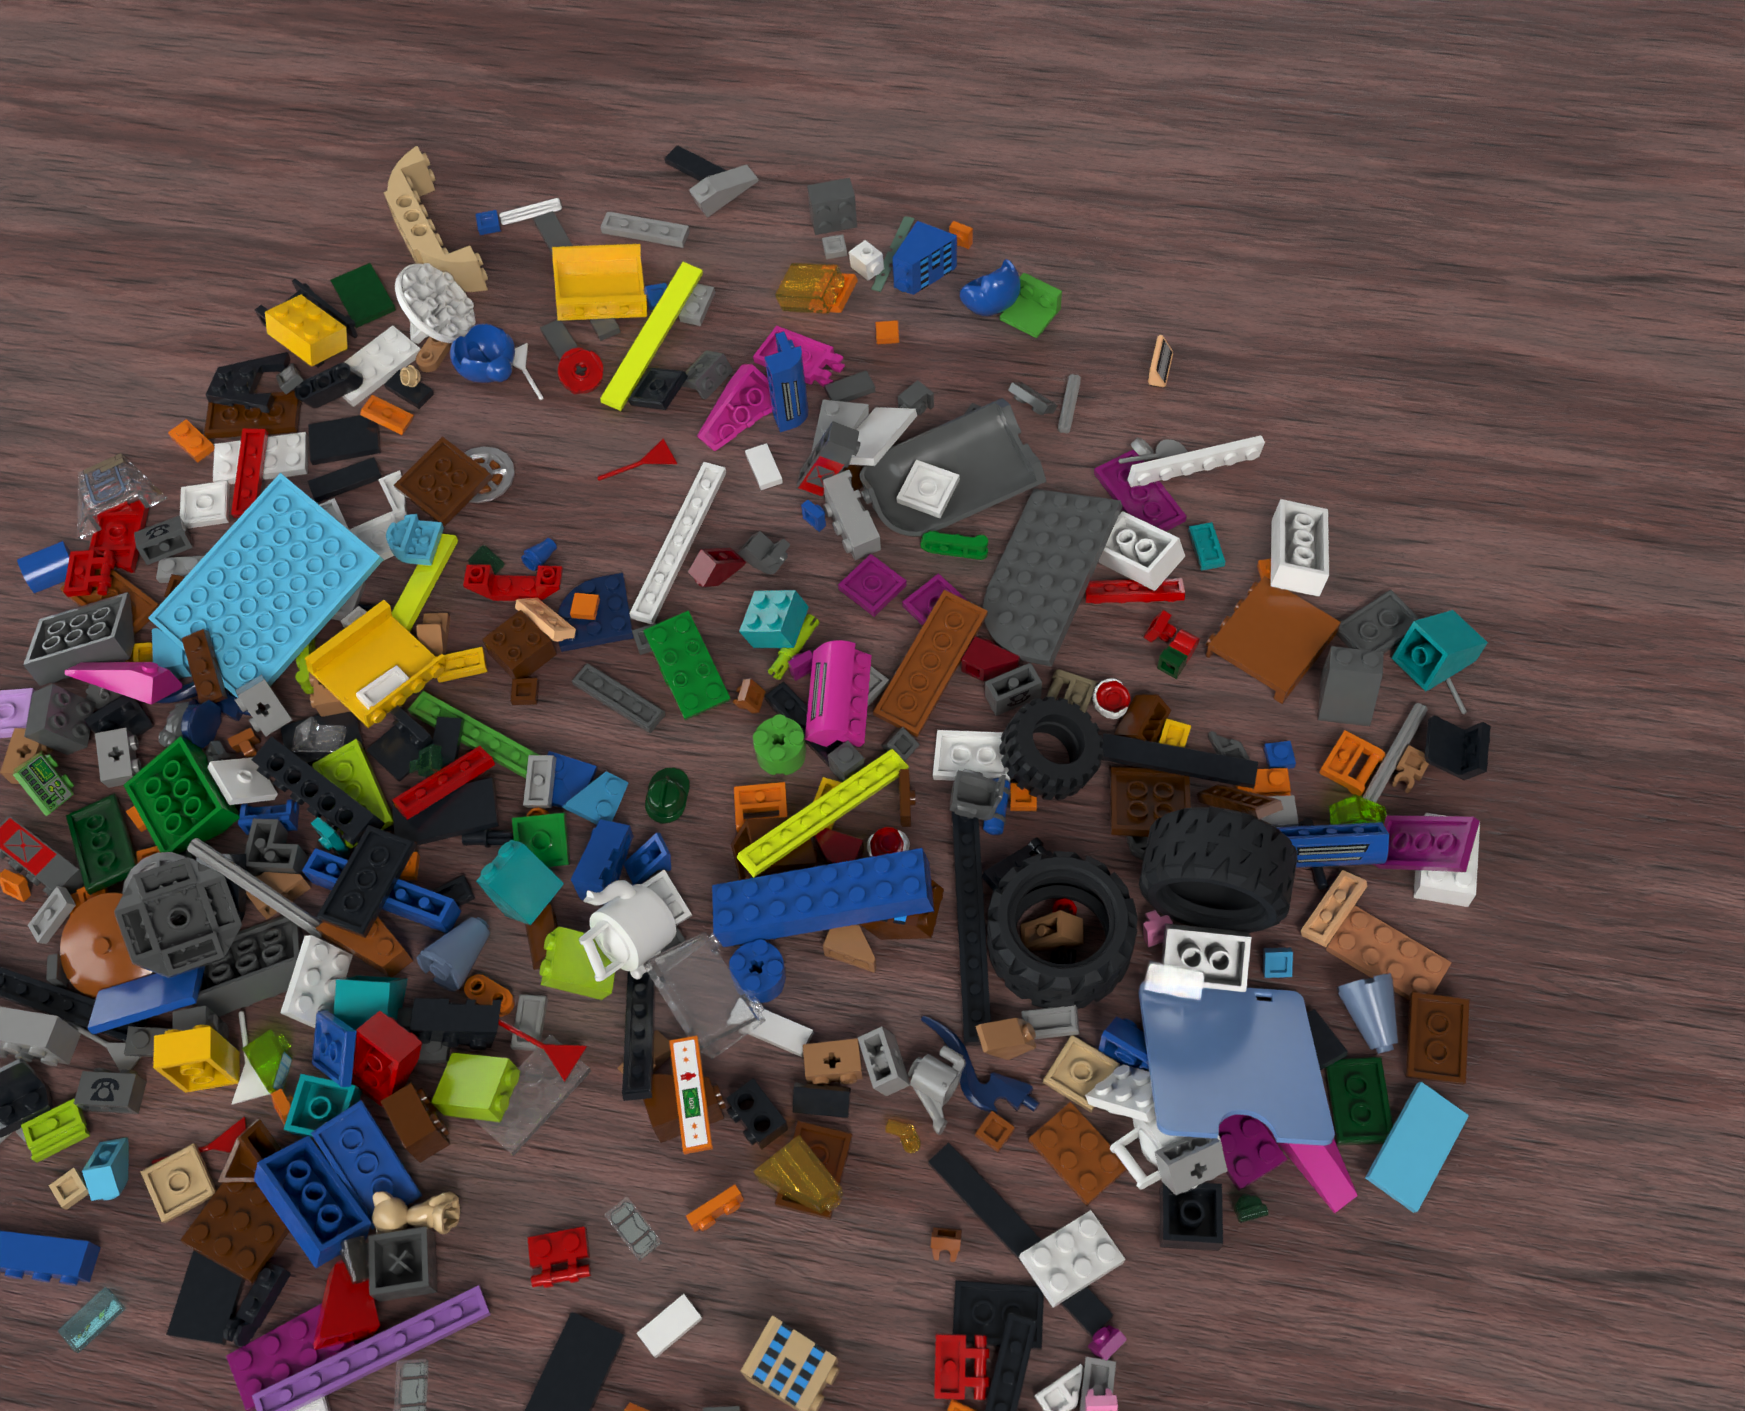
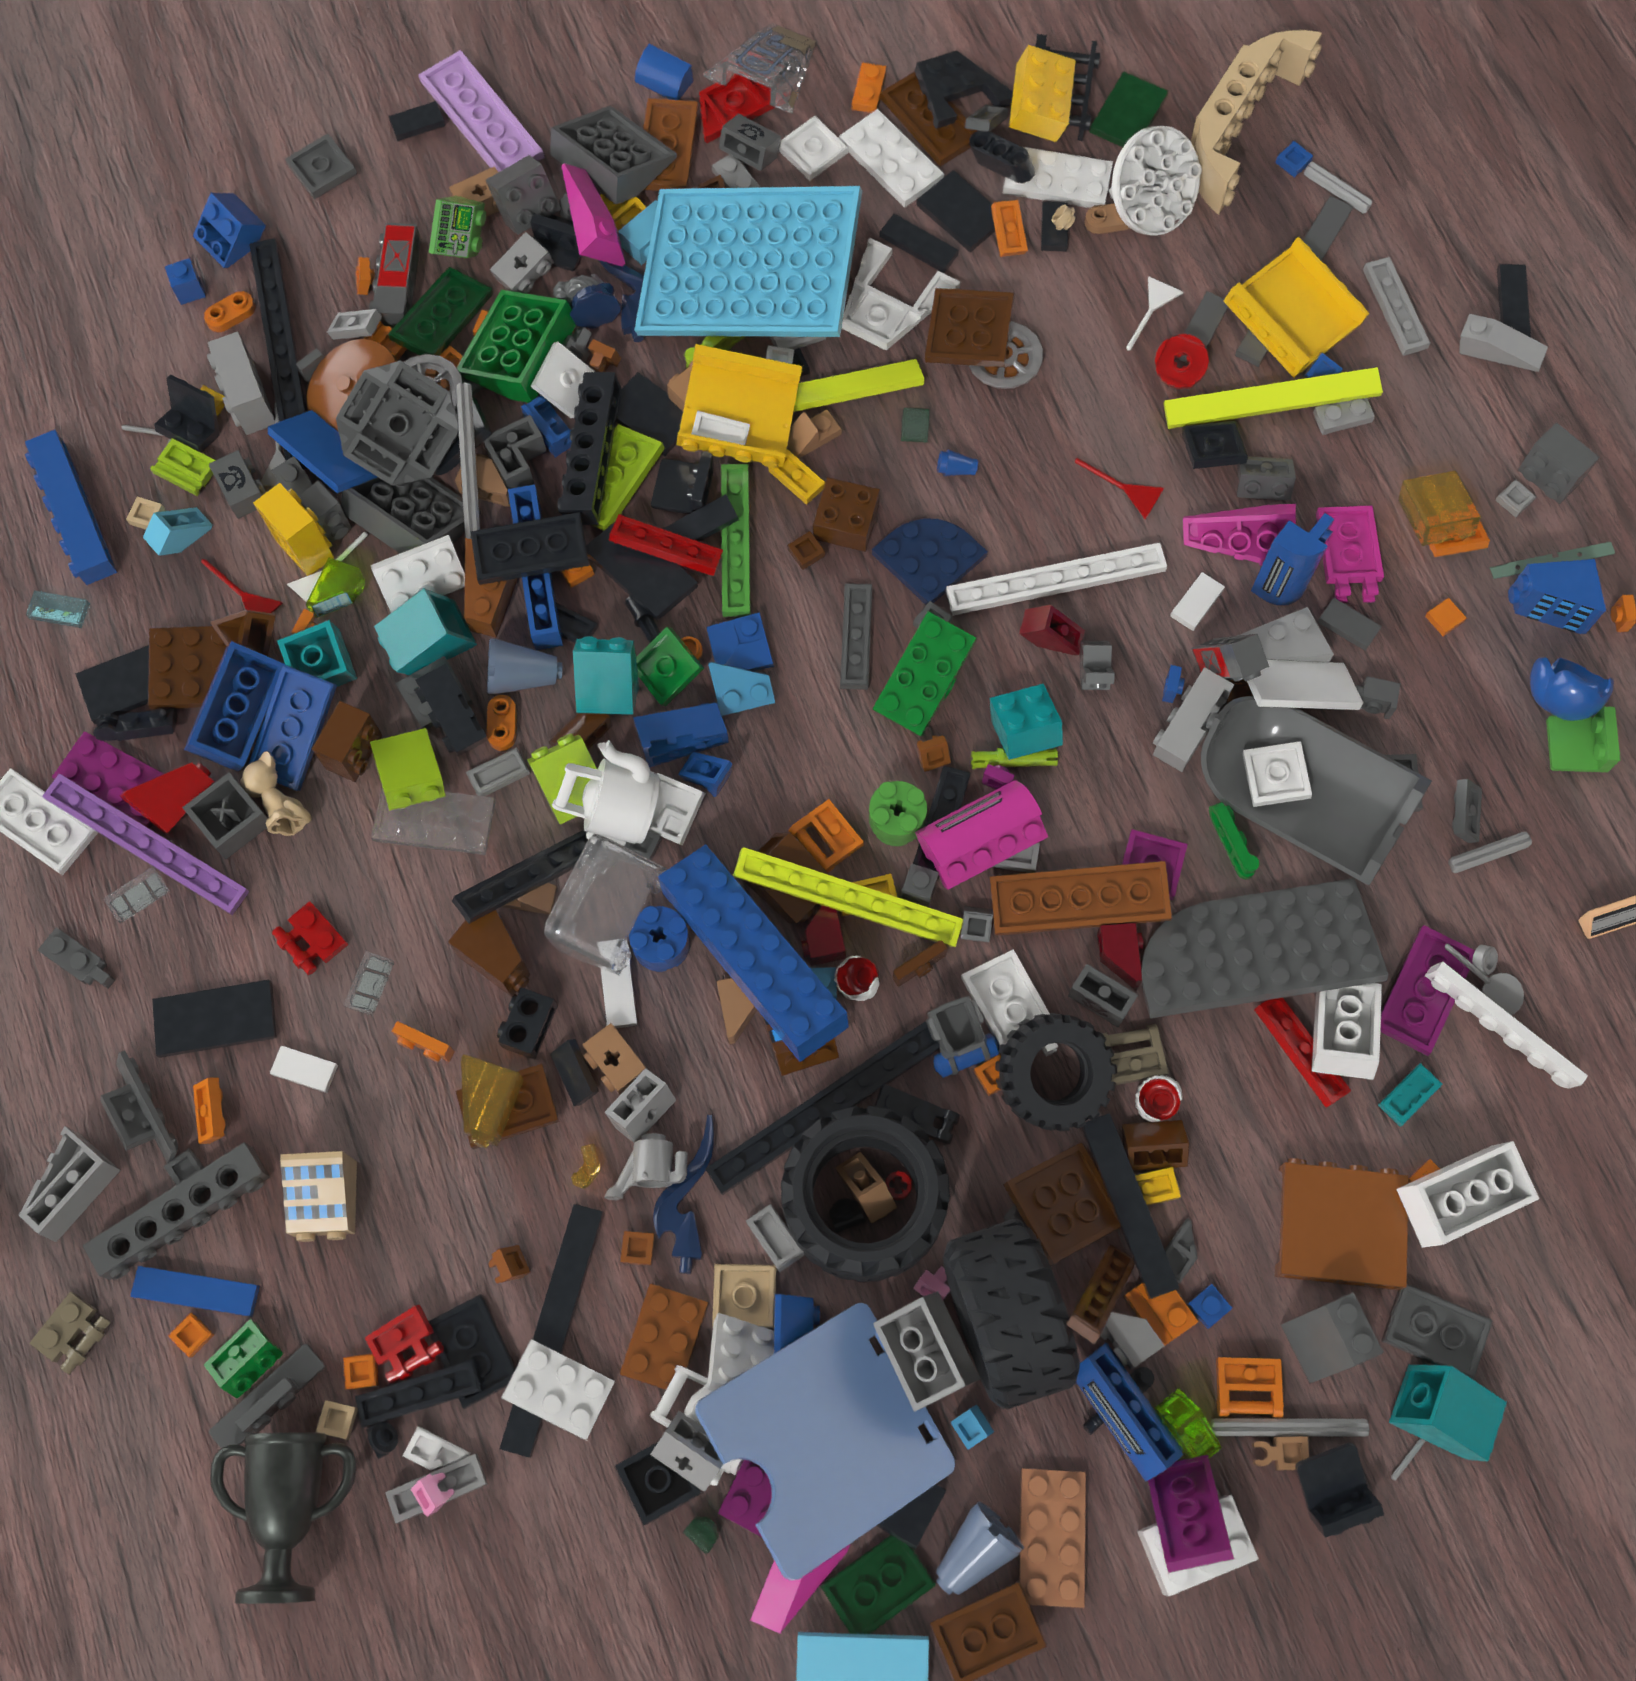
camera: 55 degrees right, 10 degrees up
red plate [63,550,115,597] -> none
tan tile [141,1143,217,1223] -> none
reddish brown plate [181,629,228,704] -> none
red plate [231,428,268,518] -> none
light grey brick [235,674,292,736] -> none
clear slope [291,717,346,752] -> none
teal plate [311,817,350,859] -> none
blue tile [312,1010,356,1087] -> none
clear smoke cone [339,1237,369,1284] -> none
red slope [351,1011,422,1108] -> none
medium azure slope [386,514,444,566] -> none
clear green plate [409,744,443,777] -> none
blue piece [450,323,515,383] -> none
red slope [463,565,563,601] -> none
red piece [498,1019,587,1082] -> none
light nougat plate [515,598,576,641] -> none
light grey plate [523,755,556,808] -> none
orange tile [570,593,600,620] -> none
dark green piece [645,768,690,824] -> none
tile [669,1036,713,1154] -> none
magenta plate [838,554,907,617] -> none
white brick [849,240,884,281] -> none
medium nougat slope [976,1018,1037,1060] -> none
magenta plate [1088,1325,1127,1361] -> none
red tile [1143,610,1177,643] -> none
clear plate [1144,961,1205,1000] -> none
leg [1157,629,1200,679] -> none
light nougat plate [1301,870,1367,947] -> none

